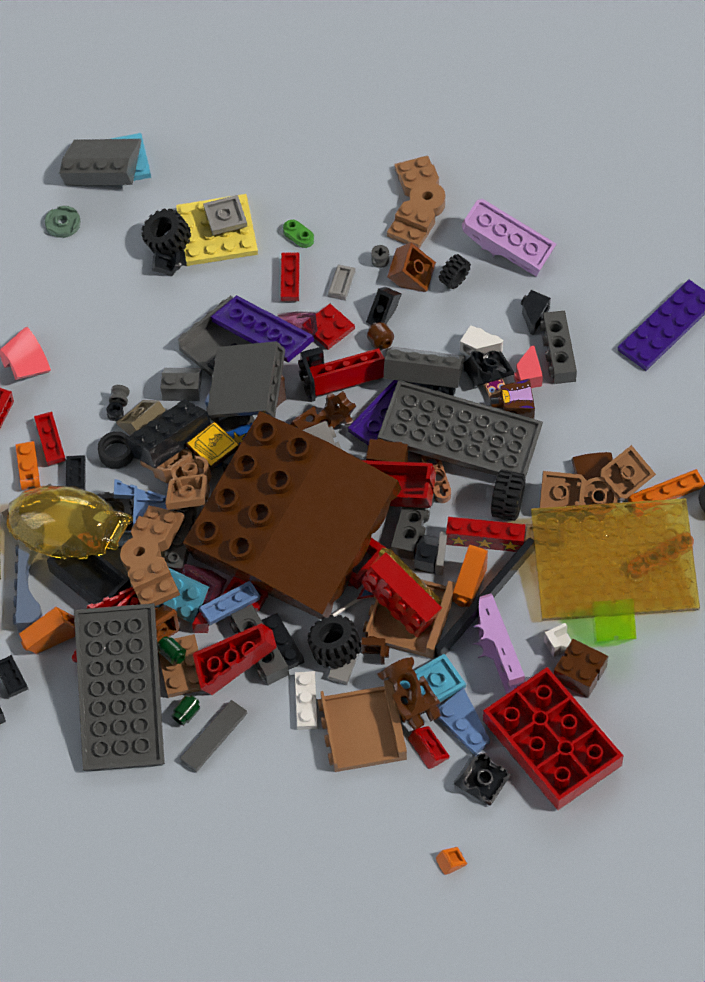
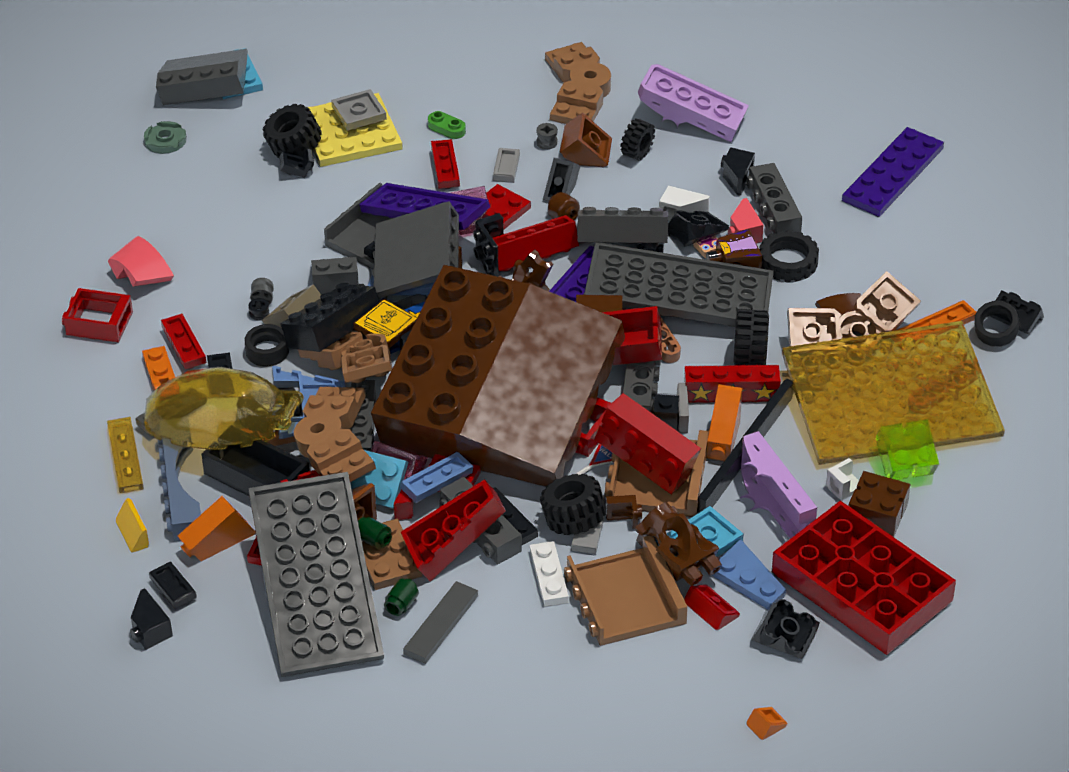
camera: 10 degrees left, 15 degrees down
none -> black tyre [759,230,819,282]

